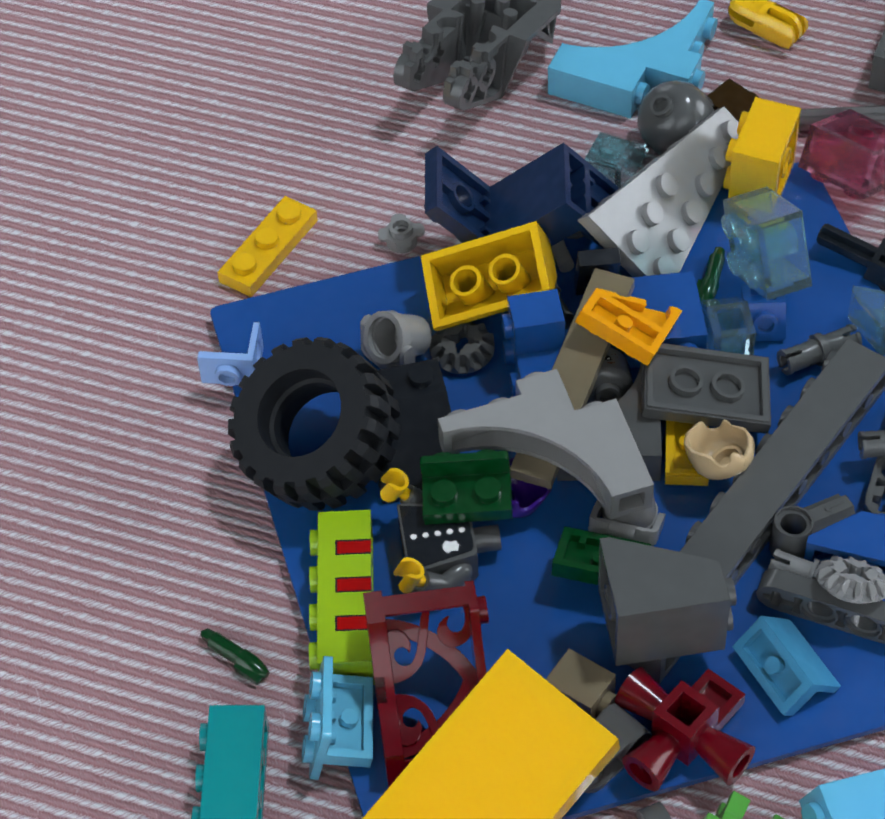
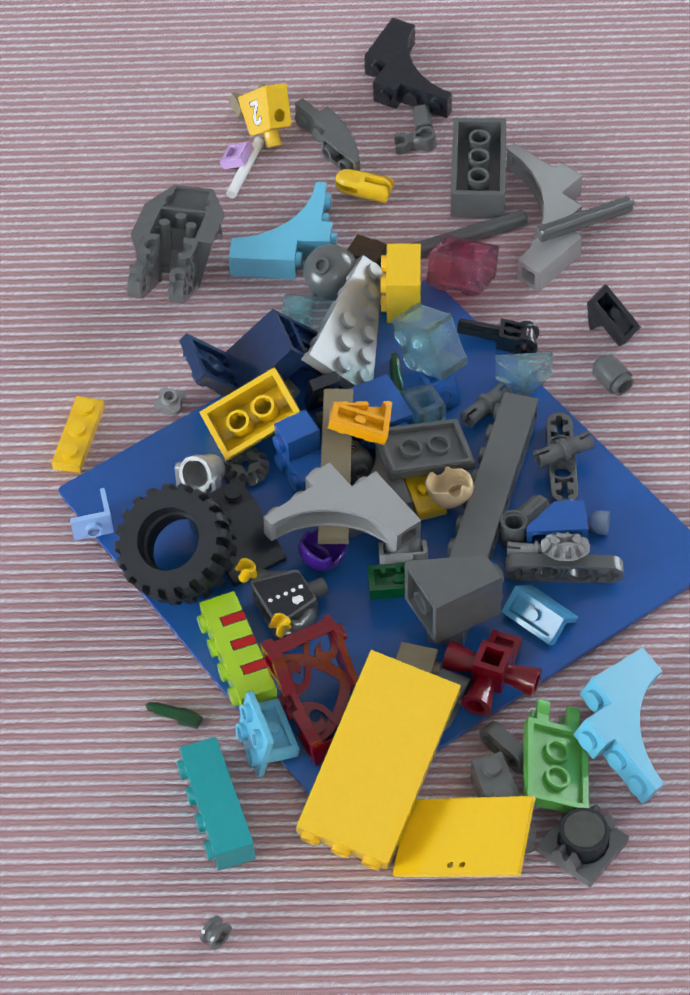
camera: 20 degrees left, 0 degrees up
dark green bracket [420,449,513,525] -> none

